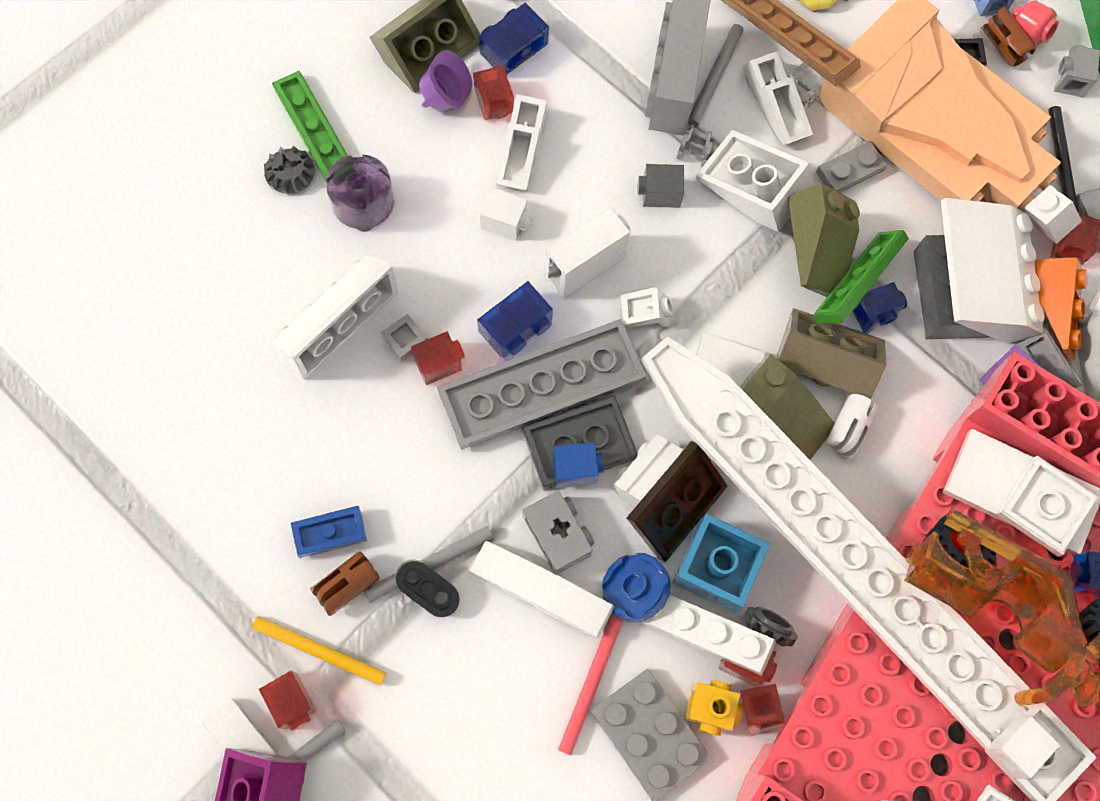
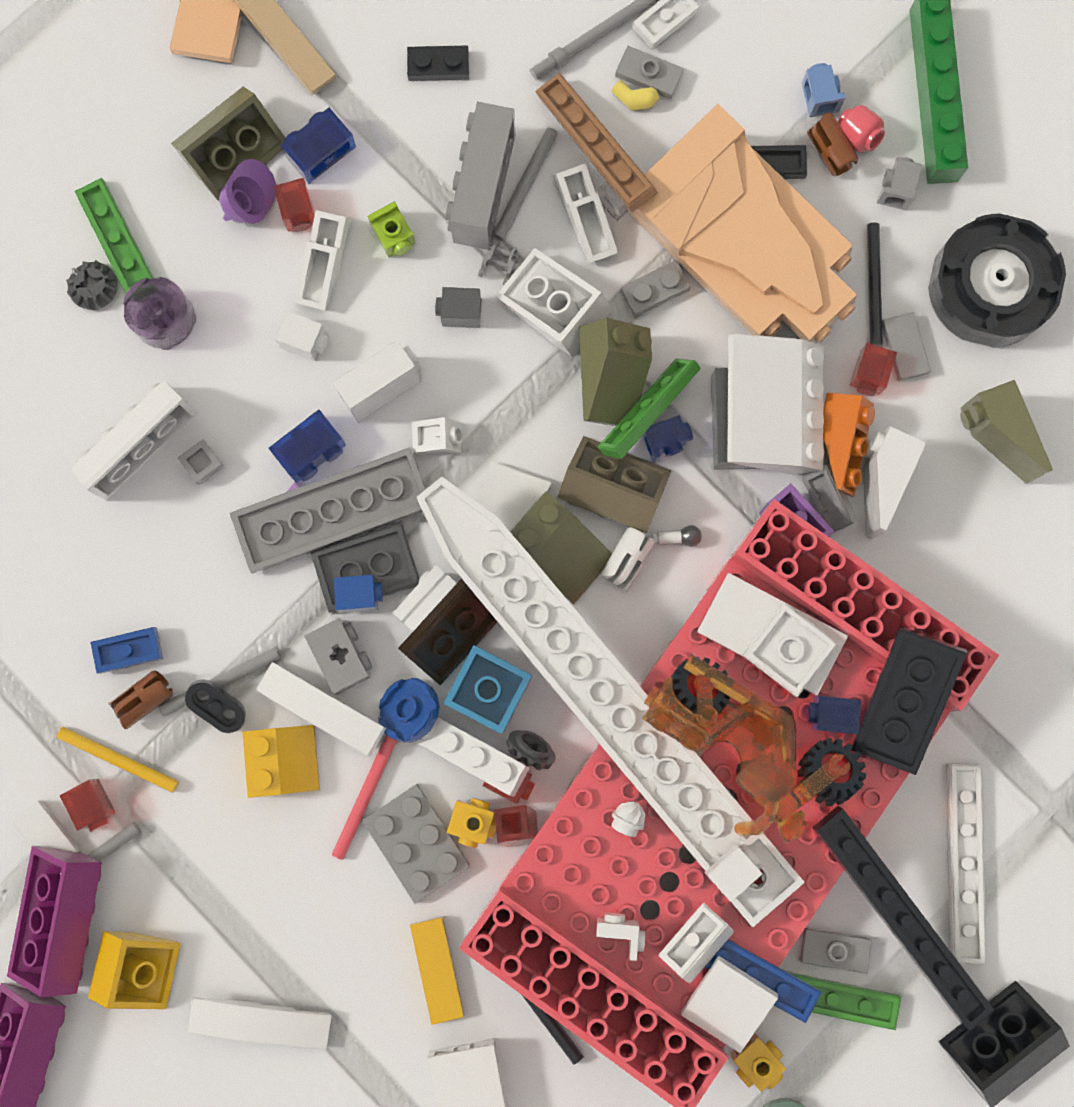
camera: 10 degrees right, 10 degrees up
clear red brick [411,331,465,385] -> none
white brick [1025,185,1082,244] -> none
none -> yellow slope [242,725,320,798]
none -> lime brick [367,201,416,257]
none -> white plate [611,801,645,837]
none -> piece [652,525,702,547]

